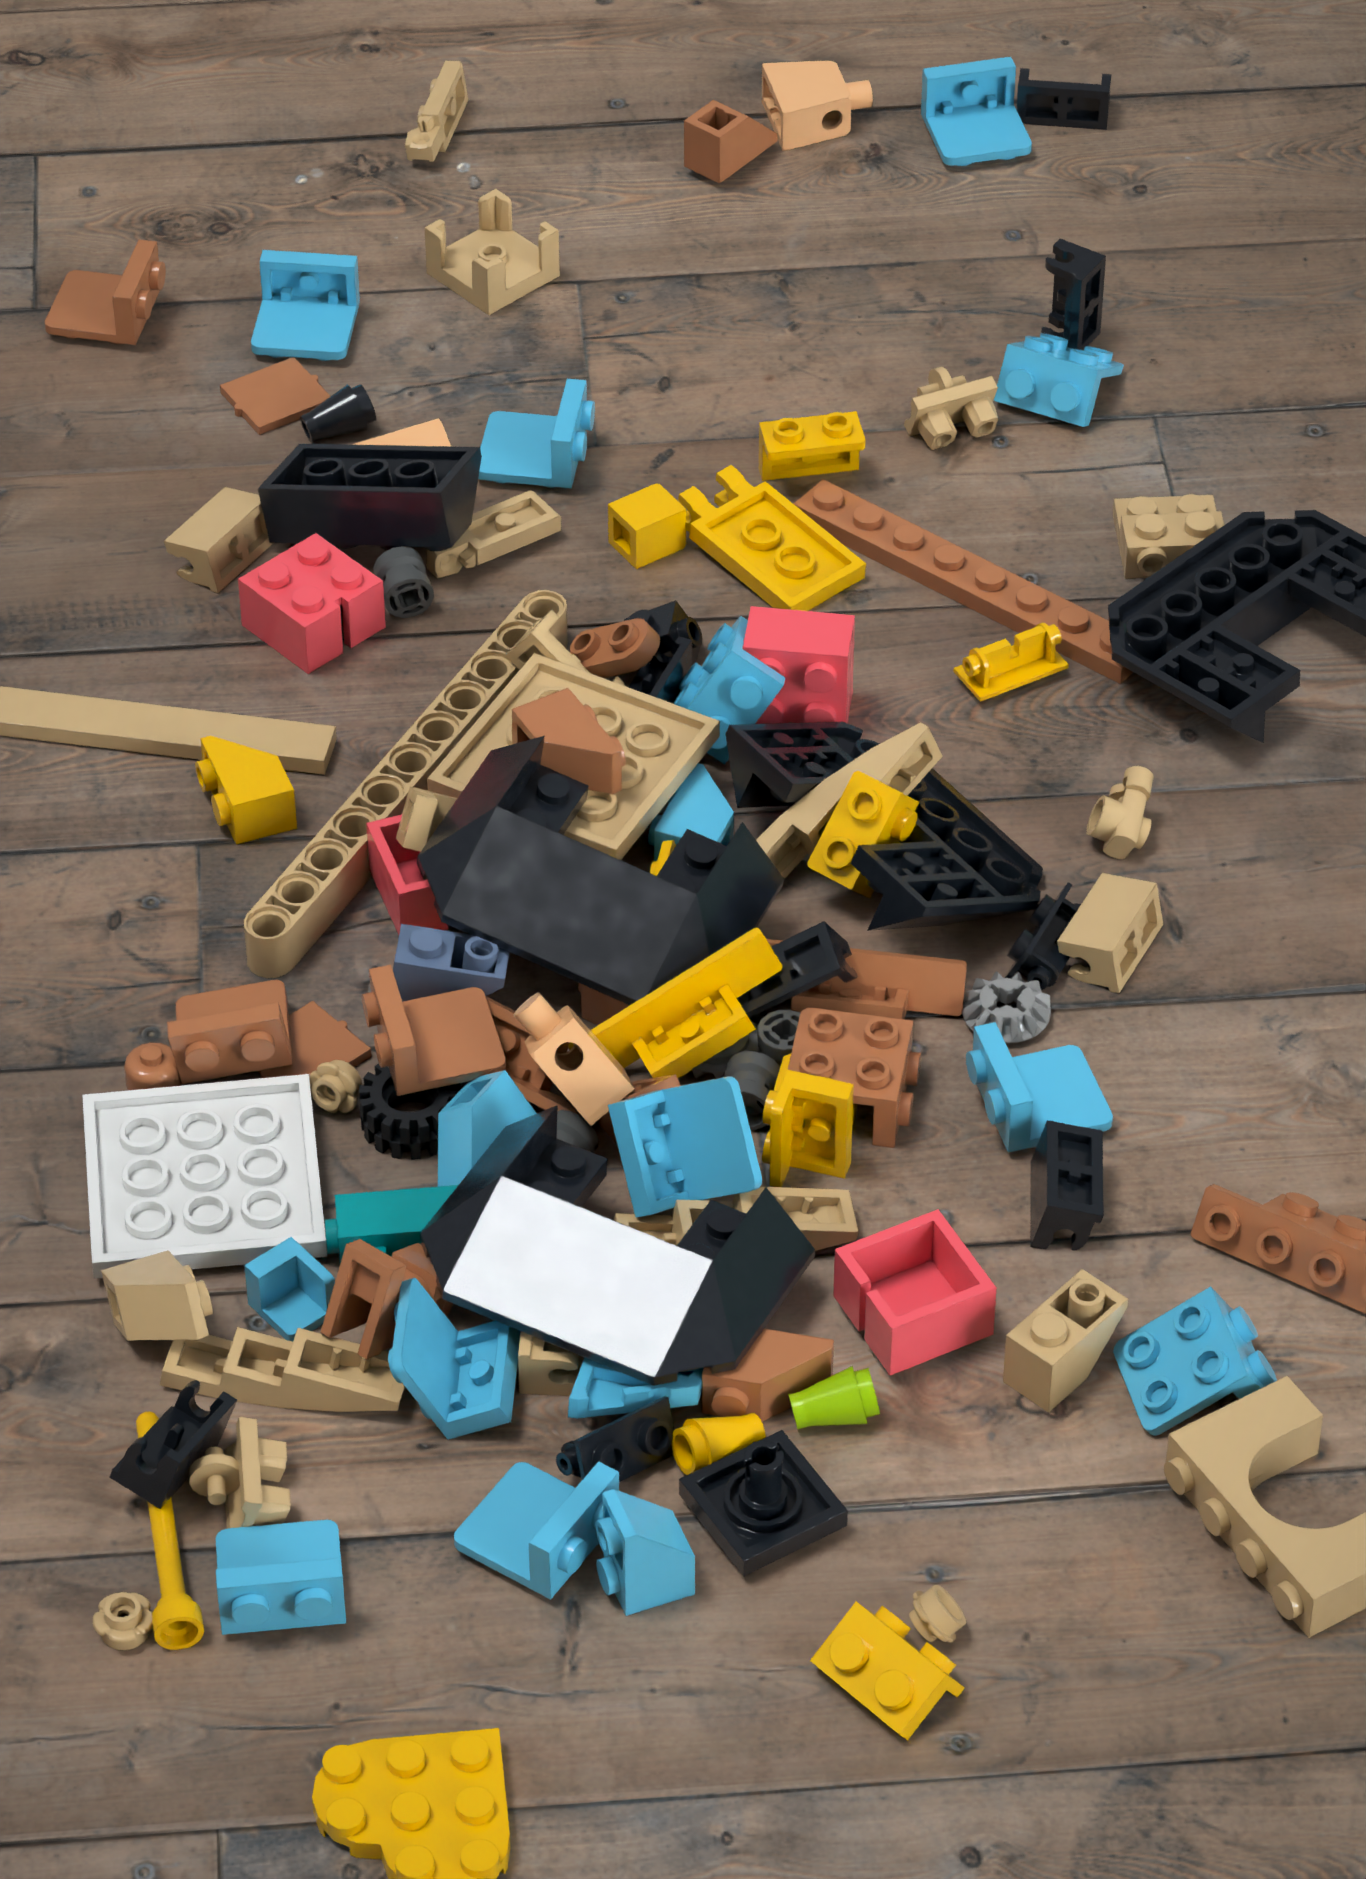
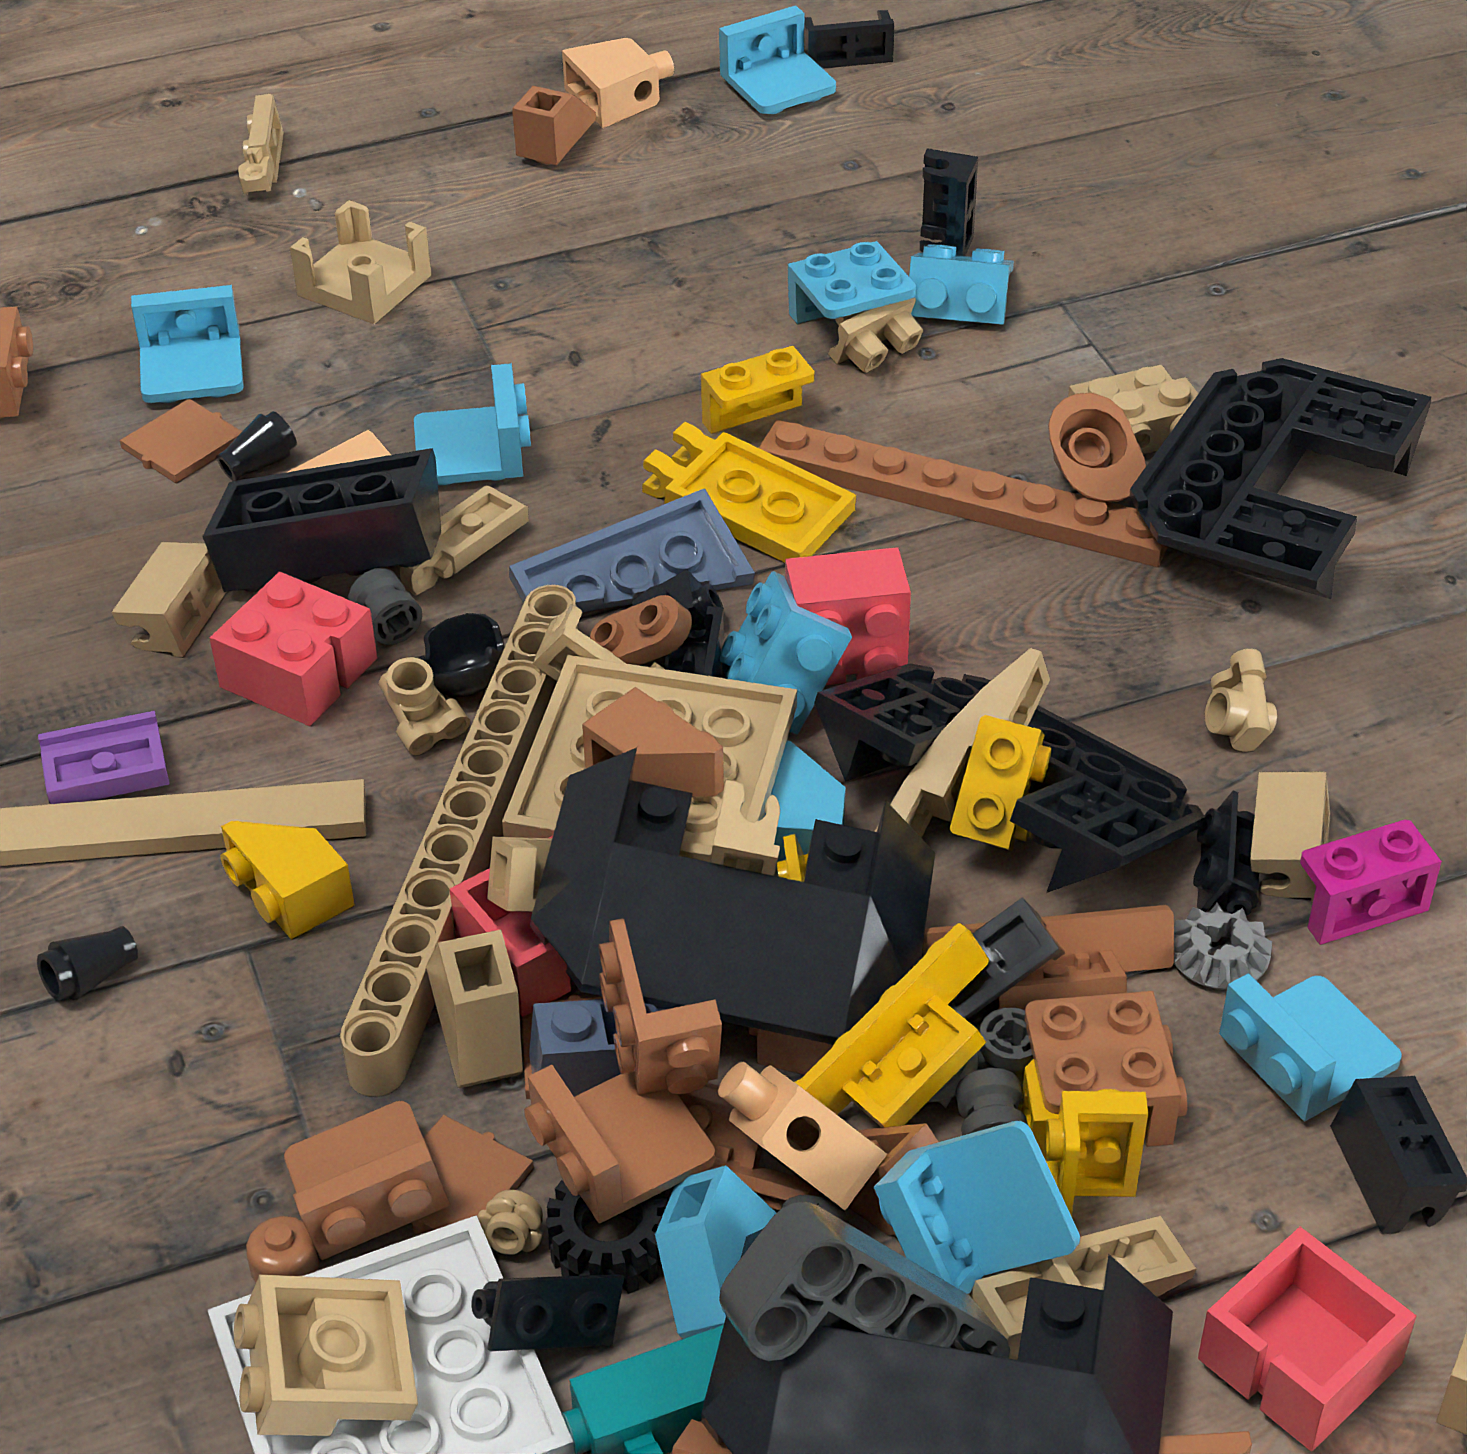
camera: 15 degrees left, 0 degrees up
yellow panel [608,483,686,569] -> none
yellow hinge [953,622,1069,702] -> none
none -> black cone [37,926,138,1001]
none -> medium lavender plate [38,711,170,804]
none -> tan plate [234,1275,418,1436]
none -> tan plate [379,657,470,755]
none -> black hair [419,613,505,696]
none -> tan slope [426,930,523,1089]
none -> black hinge [471,1274,624,1352]
none -> sand blue wing [509,488,755,612]
none -> nougat bracket [599,918,722,1095]
none -> tan hinge [710,779,780,876]
none -> dark grey beam [719,1201,1010,1361]
none -> medium azure bracket [788,241,916,324]
none -> nougat piece [1048,393,1146,502]
none -> dark pink bracket [1300,820,1442,945]

